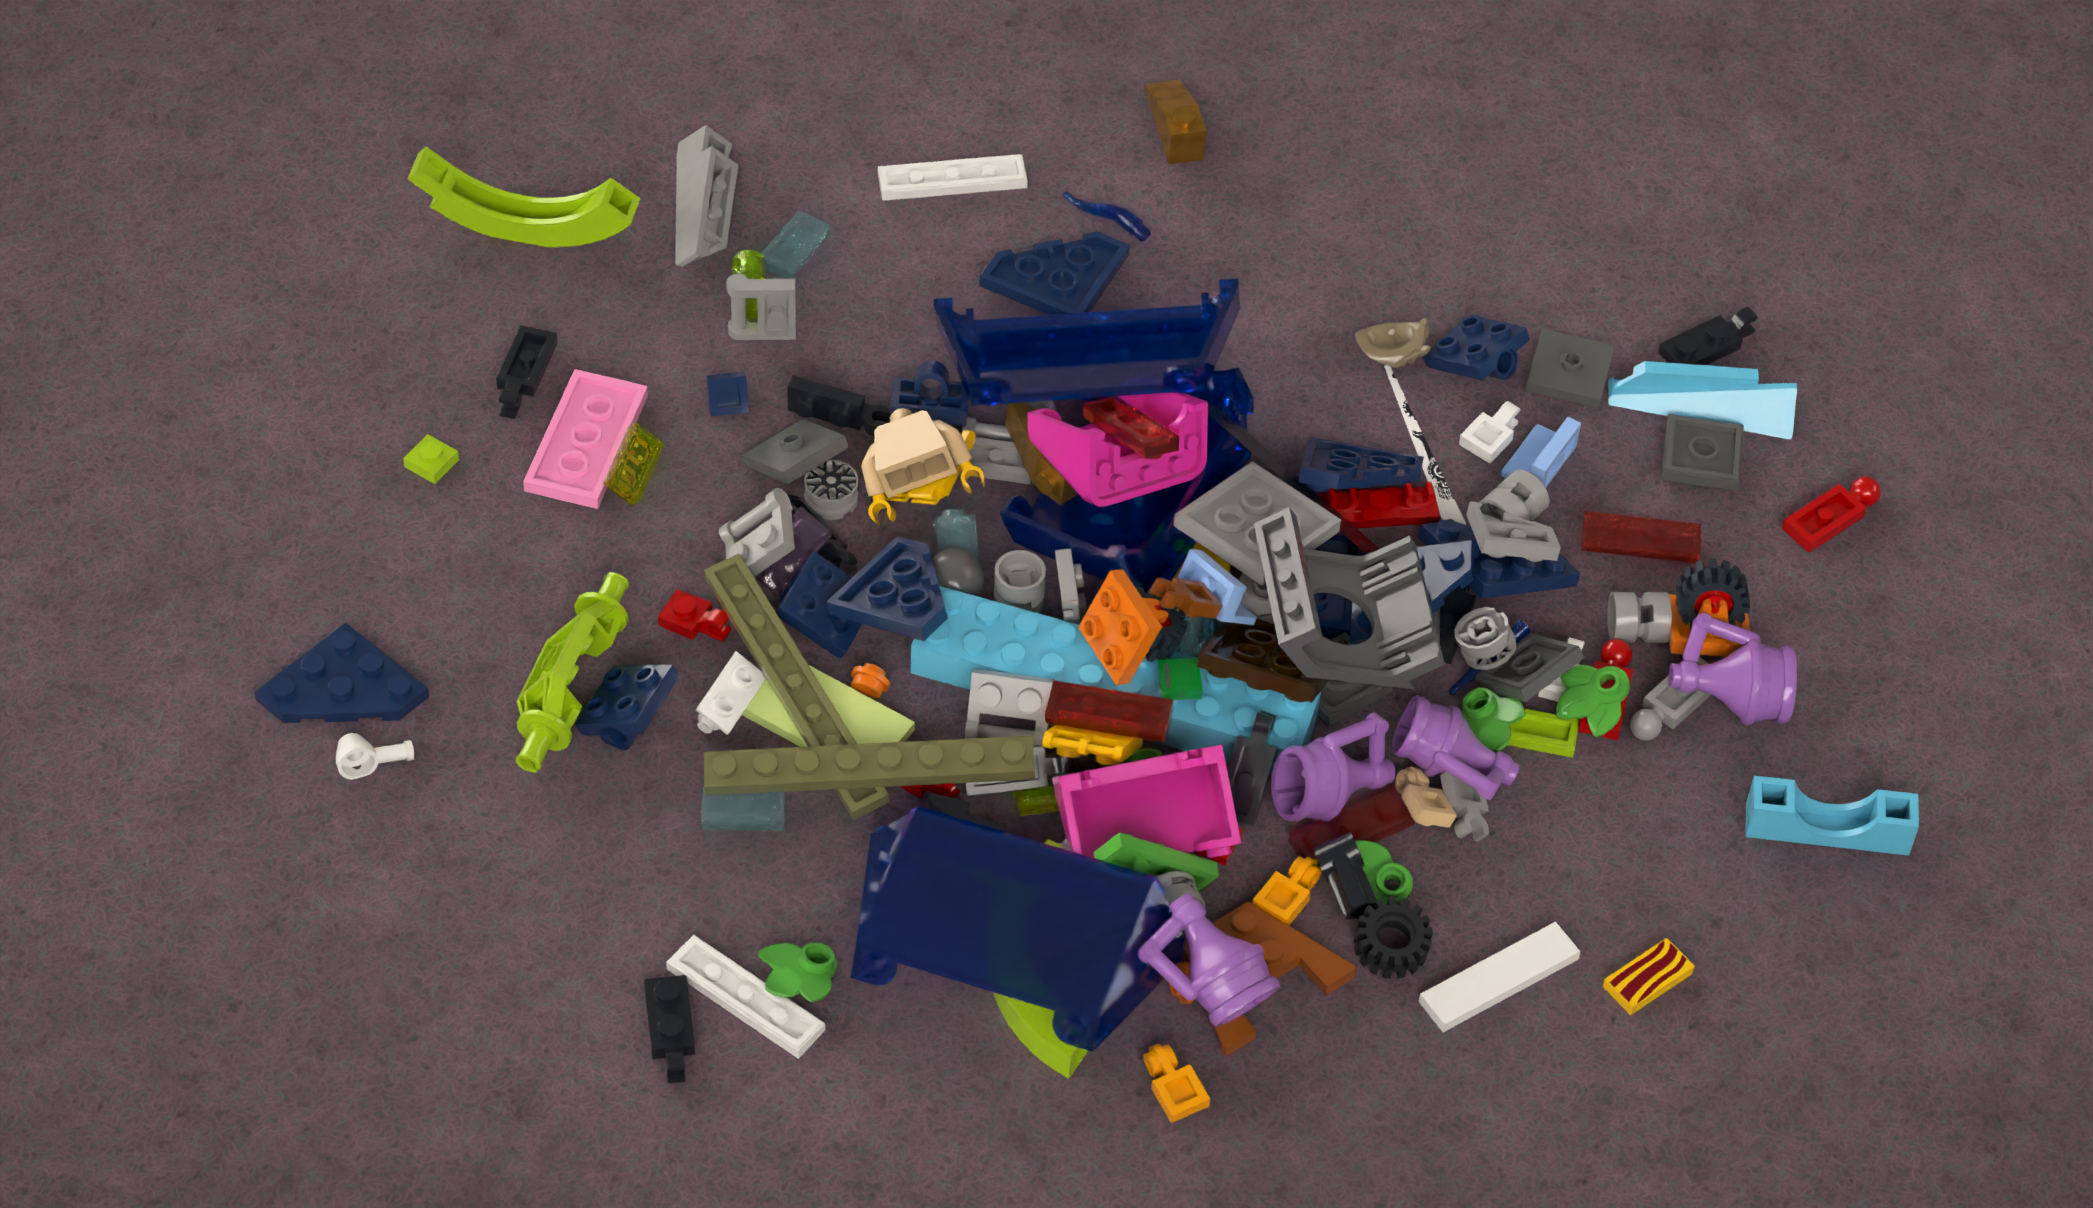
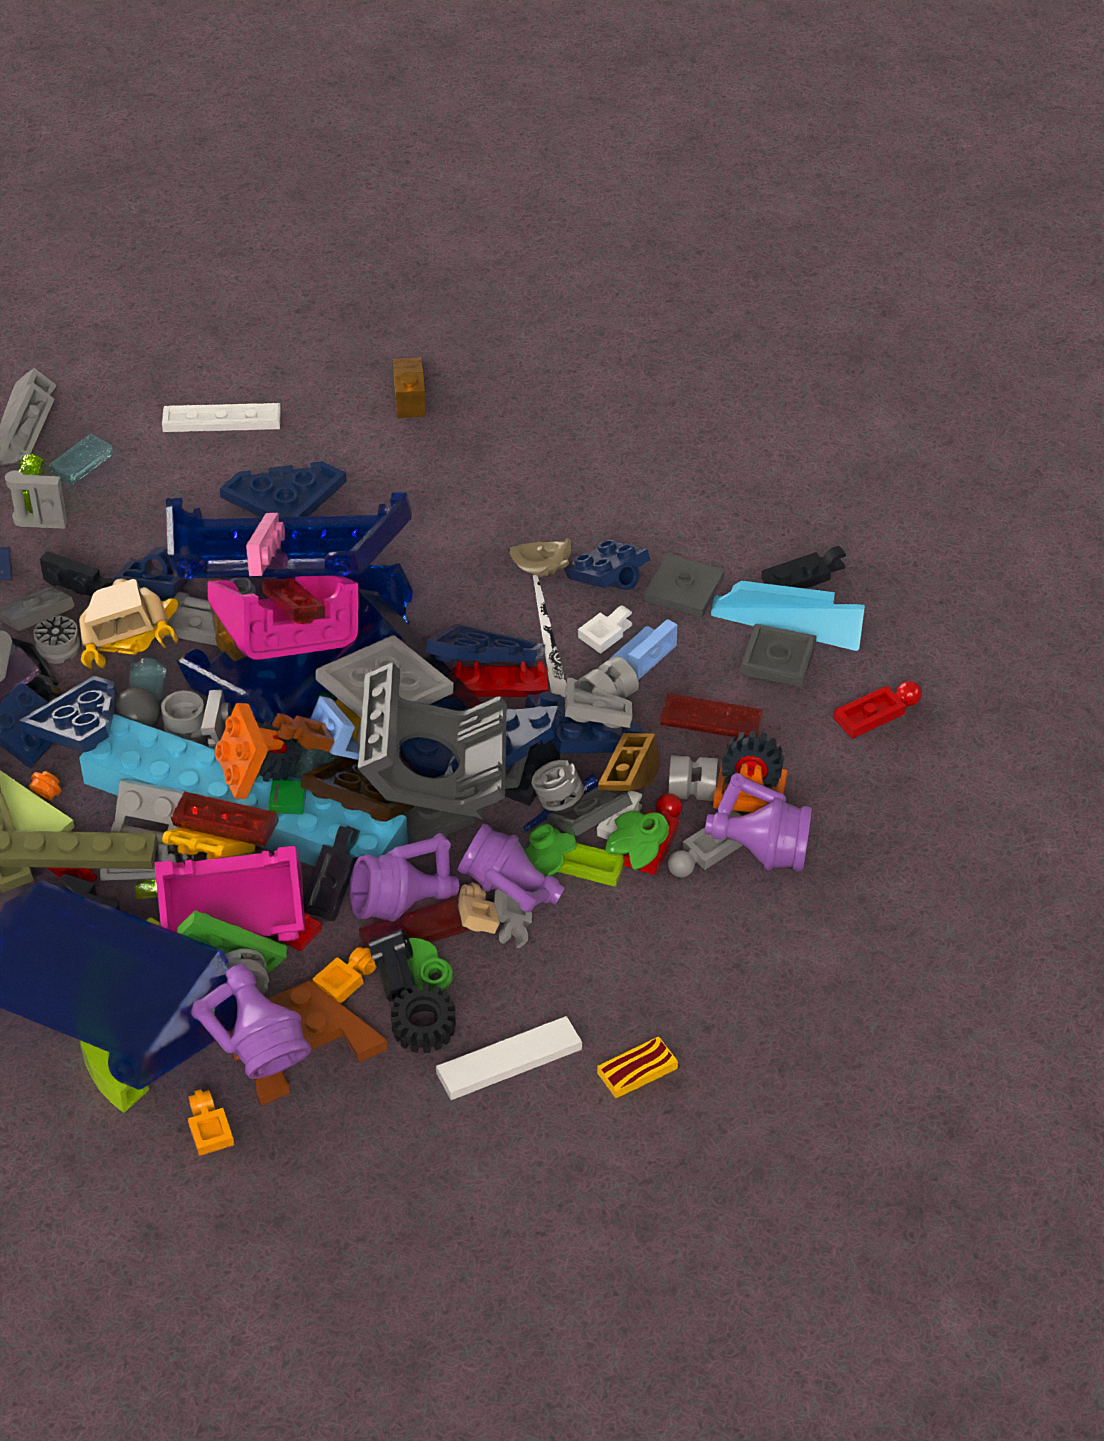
camera: 10 degrees right, 5 degrees down
clear blue animal [1063,191,1151,242] -> none
medium azure arch [1745,776,1919,856] -> none
none -> bright pink plate [246,513,285,576]
none -> pearl gold slope [598,733,660,791]

